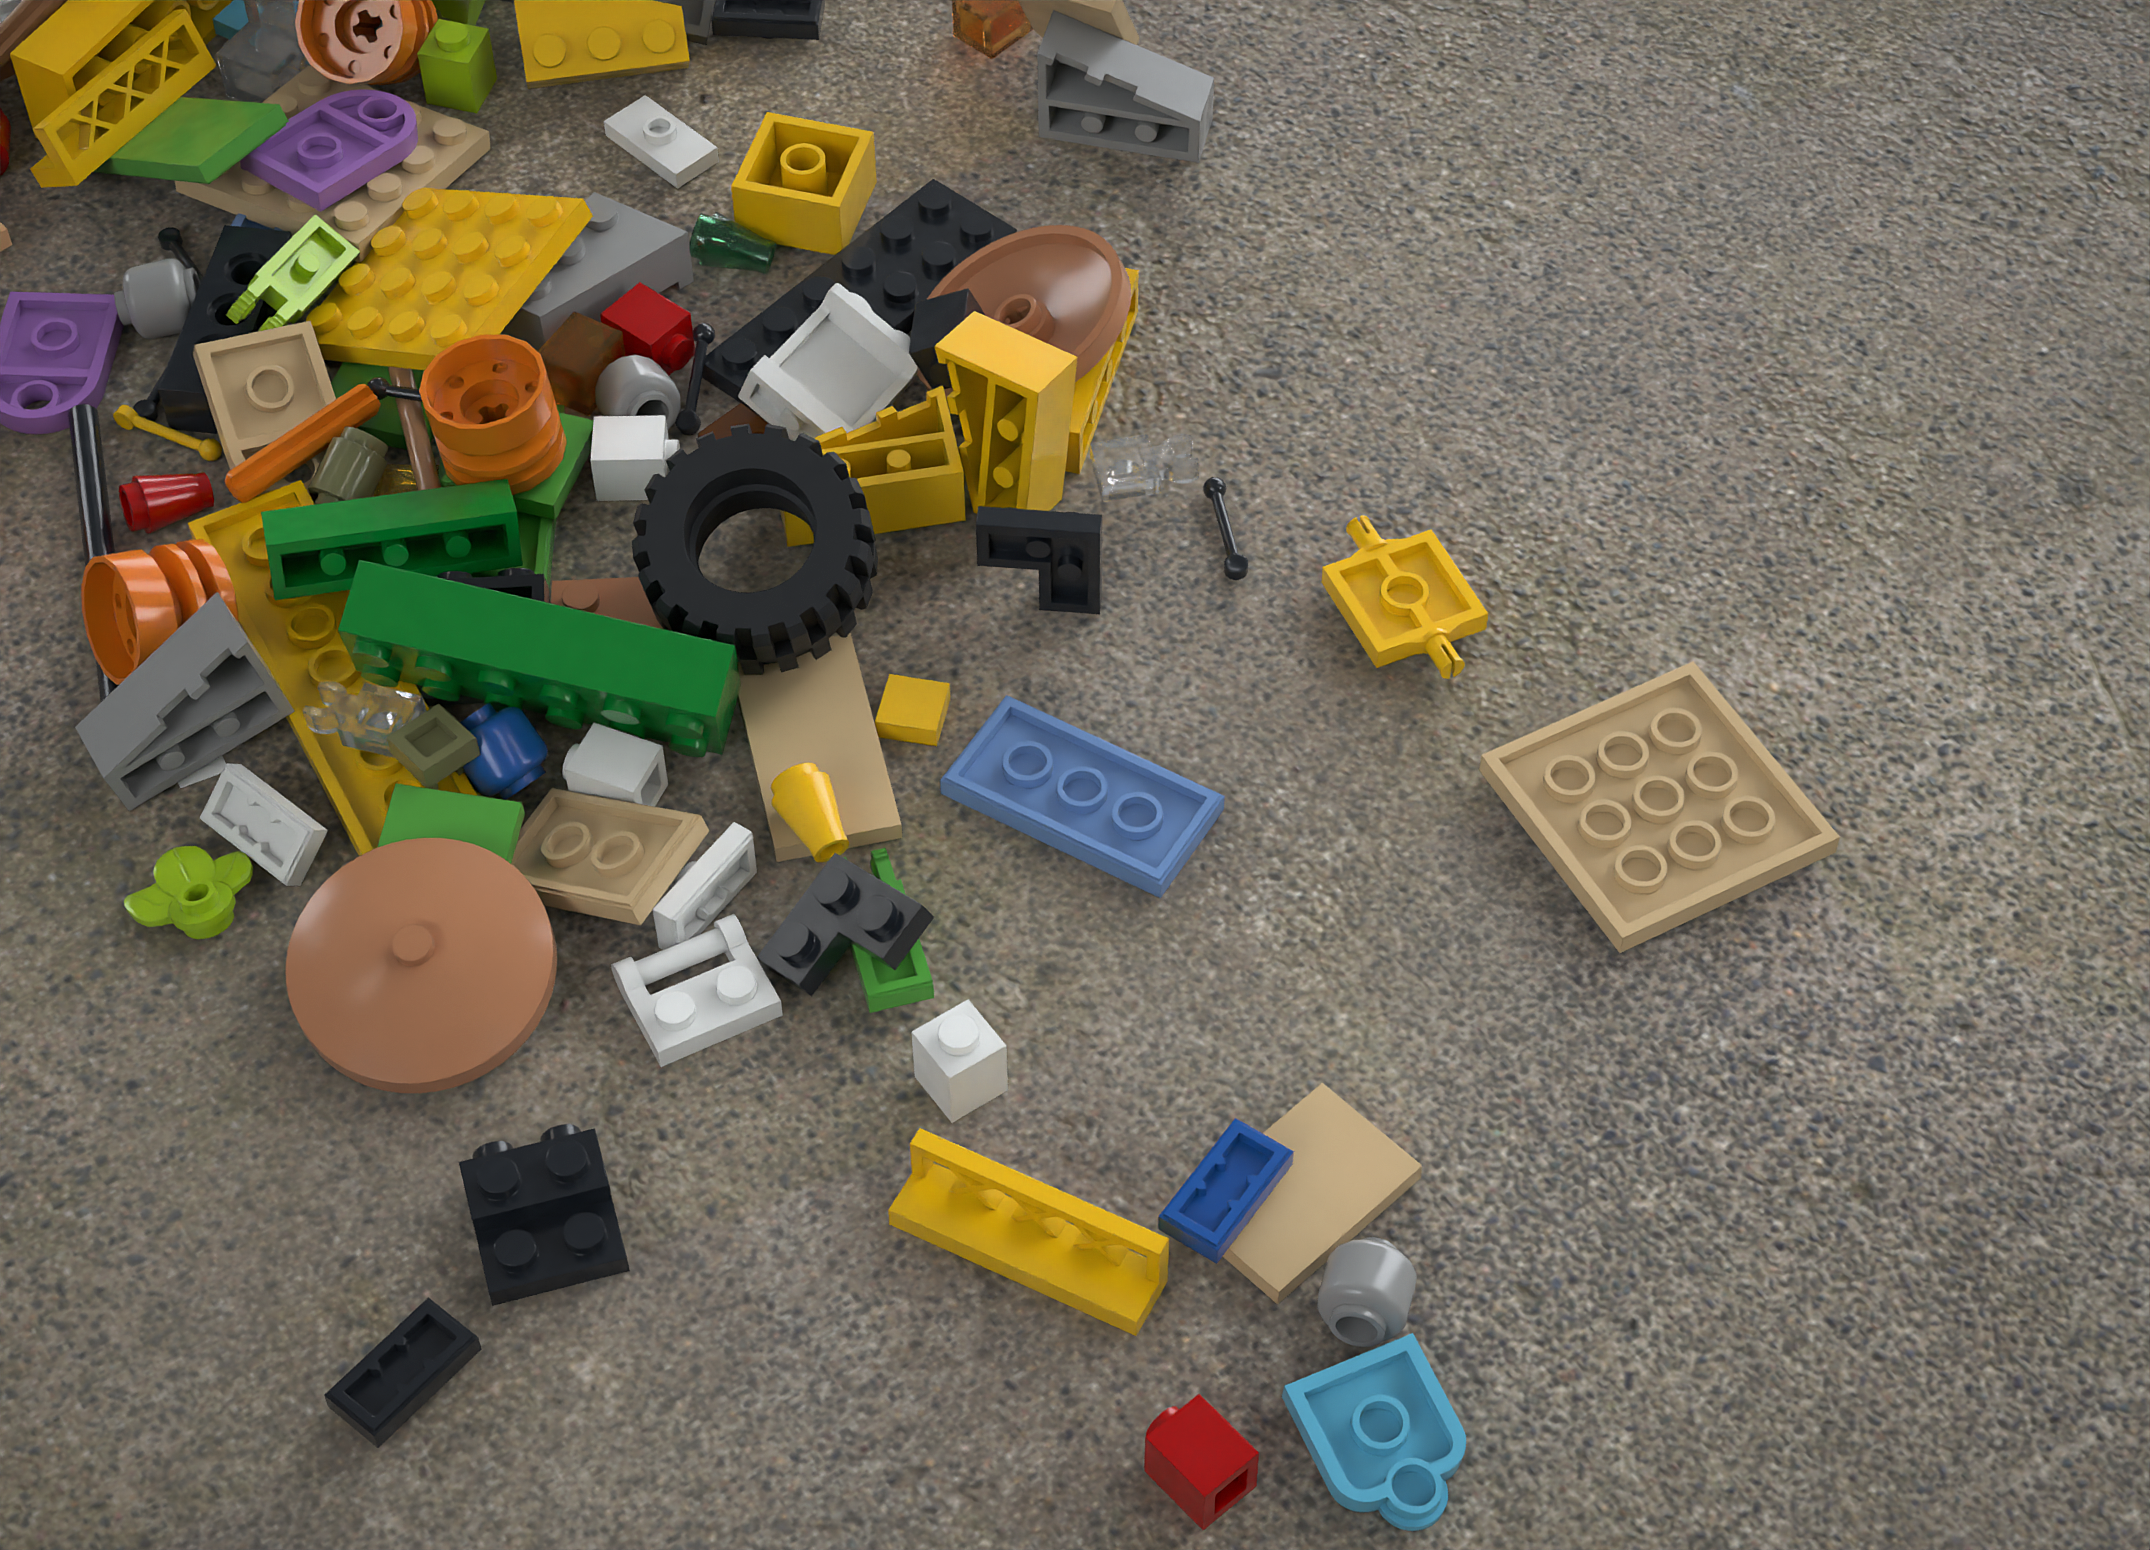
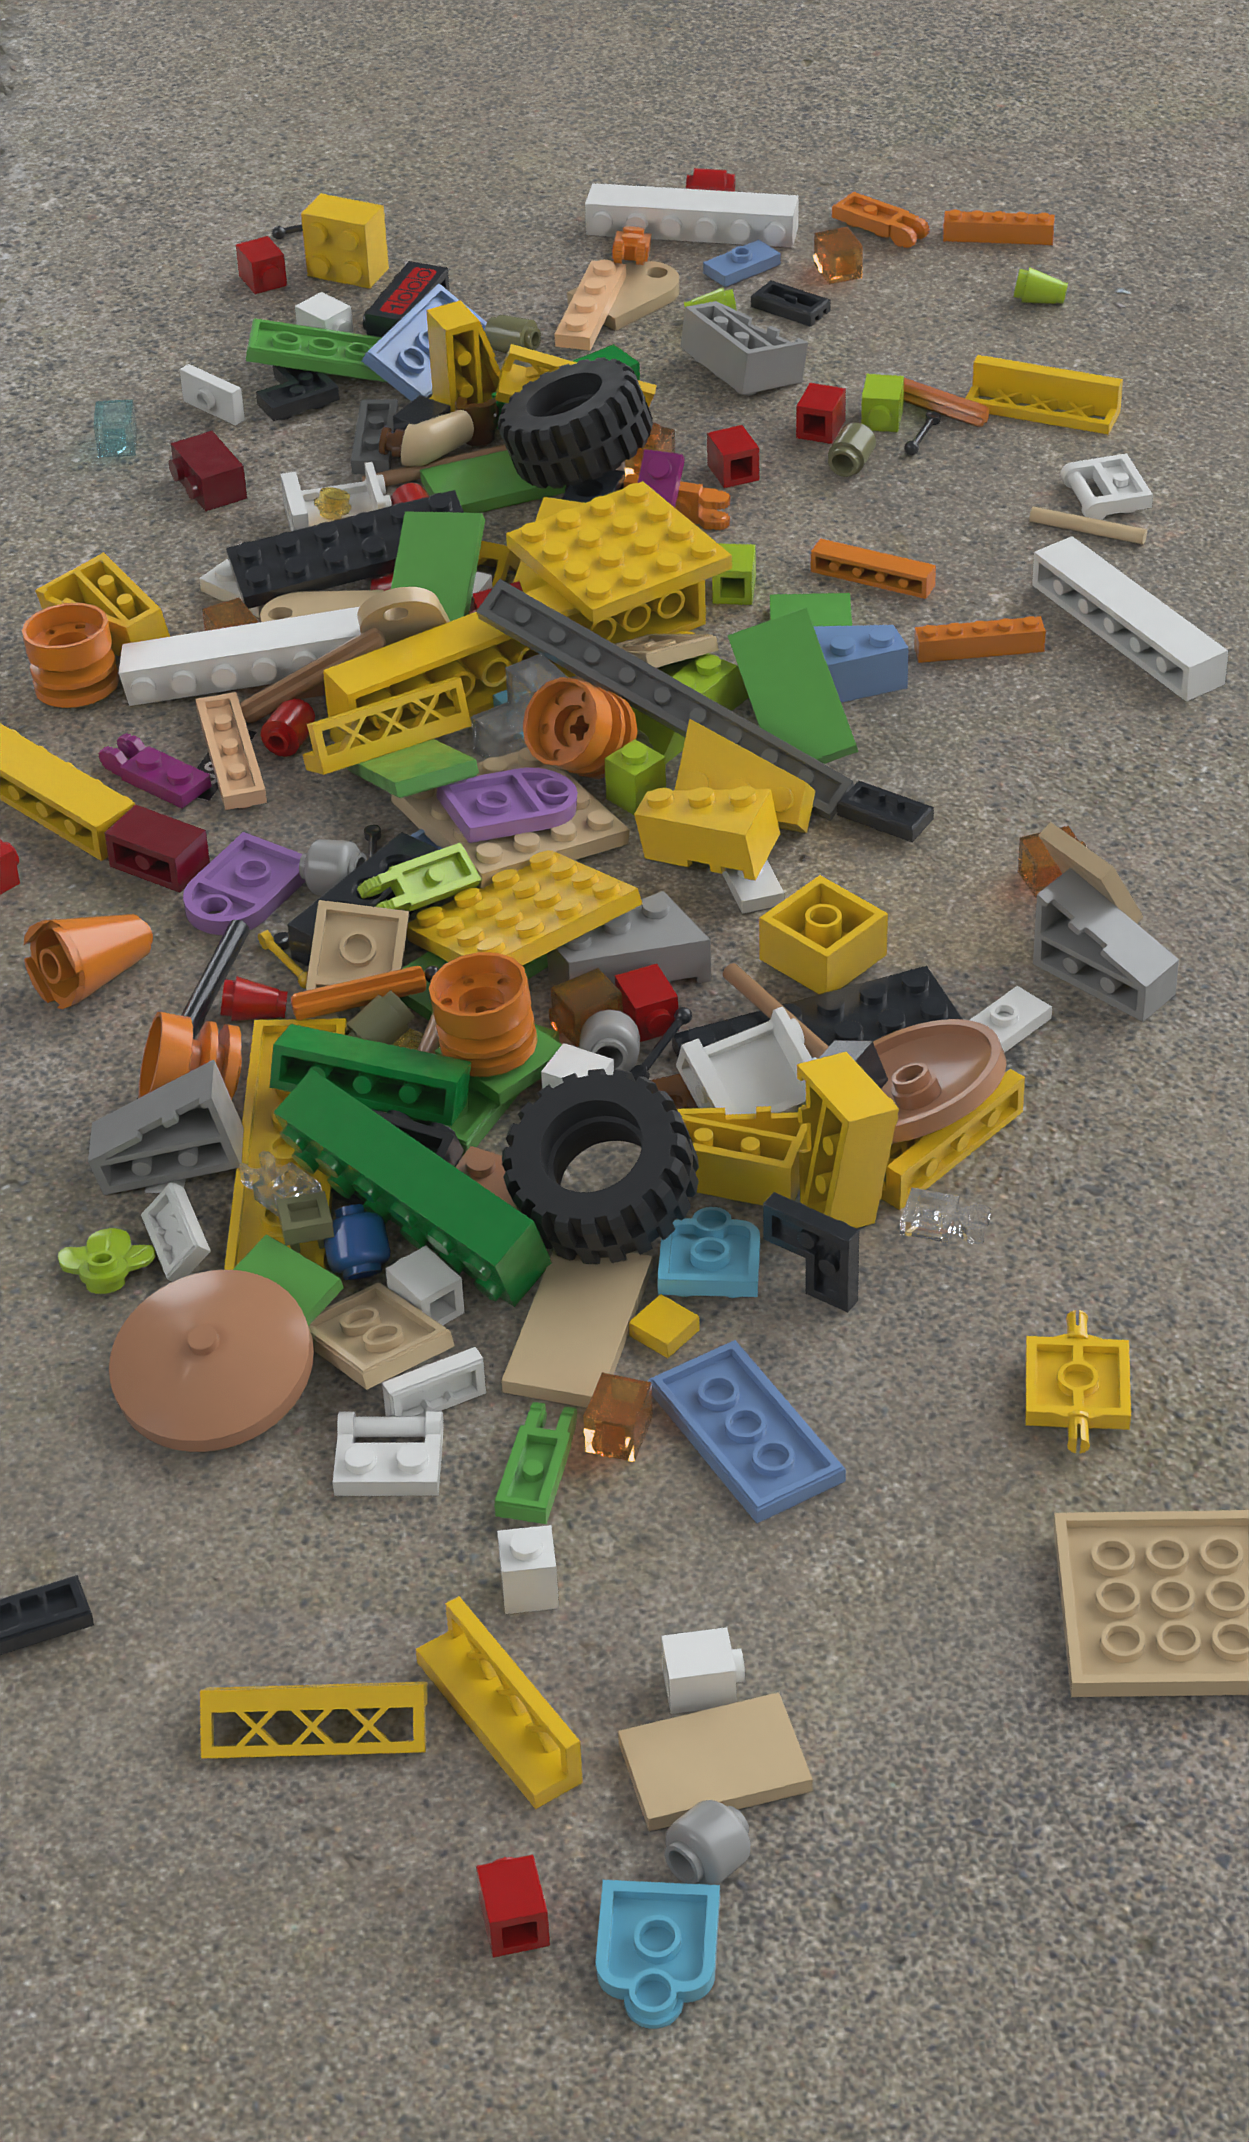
camera: 30 degrees right, 10 degrees down
black plate [459,1124,630,1306] -> none
clear green cone [689,212,776,274] -> none
black plate [756,853,934,997] -> none
yellow cone [770,763,850,862] -> none
blue plate [1158,1118,1294,1264] -> none
black hinge [1203,477,1248,580] -> none
none -> yellow fence [200,1681,428,1759]
none -> clear orange brick [583,1372,653,1462]
none -> yellow wedge [634,786,780,881]
none -> medium azure plate [658,1207,760,1298]
none -> white brick [661,1627,745,1714]
none -> medium nougat bar [723,963,829,1059]
none -> white plate [970,986,1052,1053]

